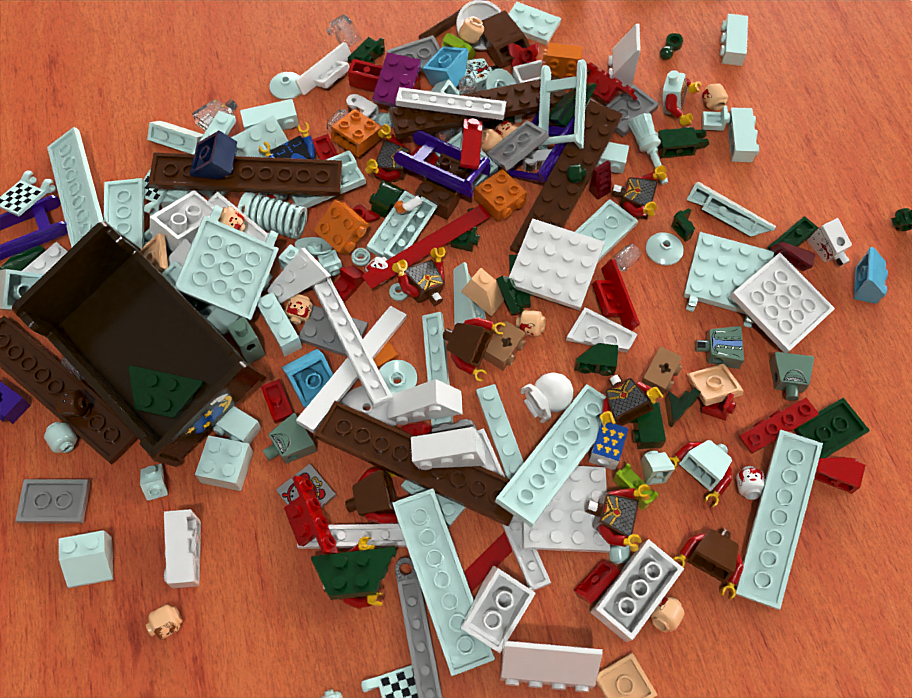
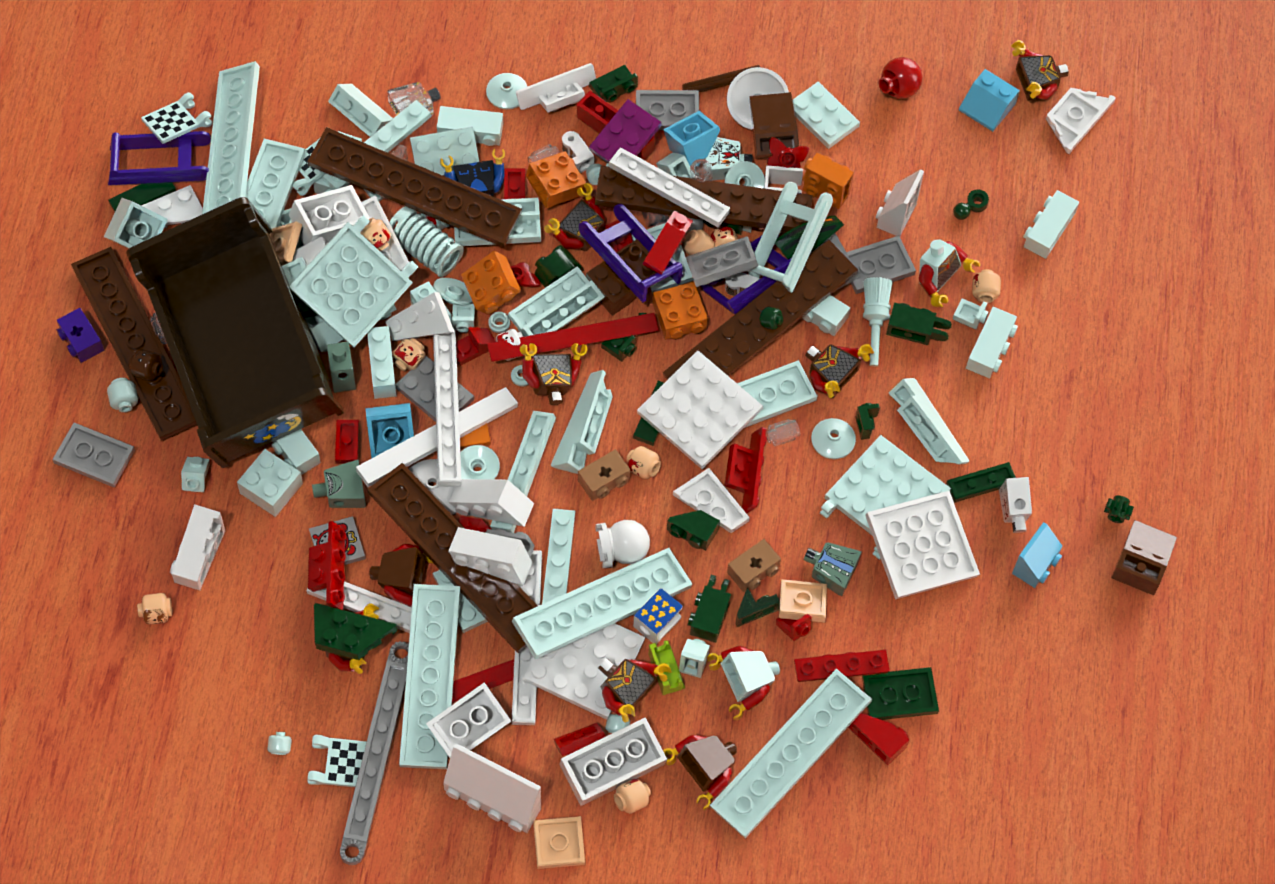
camera: 20 degrees right, 0 degrees up
light aqua slope [59,530,114,588] -> none
dark green wing [128,365,206,419] -> none
dark blue slope [189,130,237,179] -> none
clear brick [326,15,362,48] -> none
white arm [394,196,422,214] -> none
lime piece [442,33,476,60] -> none
reddish brown torso [443,317,505,381] -> none
light nougat head [459,17,484,44] -> none
light nougat slope [461,268,505,316] -> none
dark green plate [496,276,524,315] -> none
red bracket [586,62,637,104] -> none
dark red slope [589,161,611,199] -> none
torso [600,375,663,427] -> none
white head [736,466,765,500] -> none
sand green torso [769,352,814,401] -> none
dark red slope [771,241,815,271] -> none

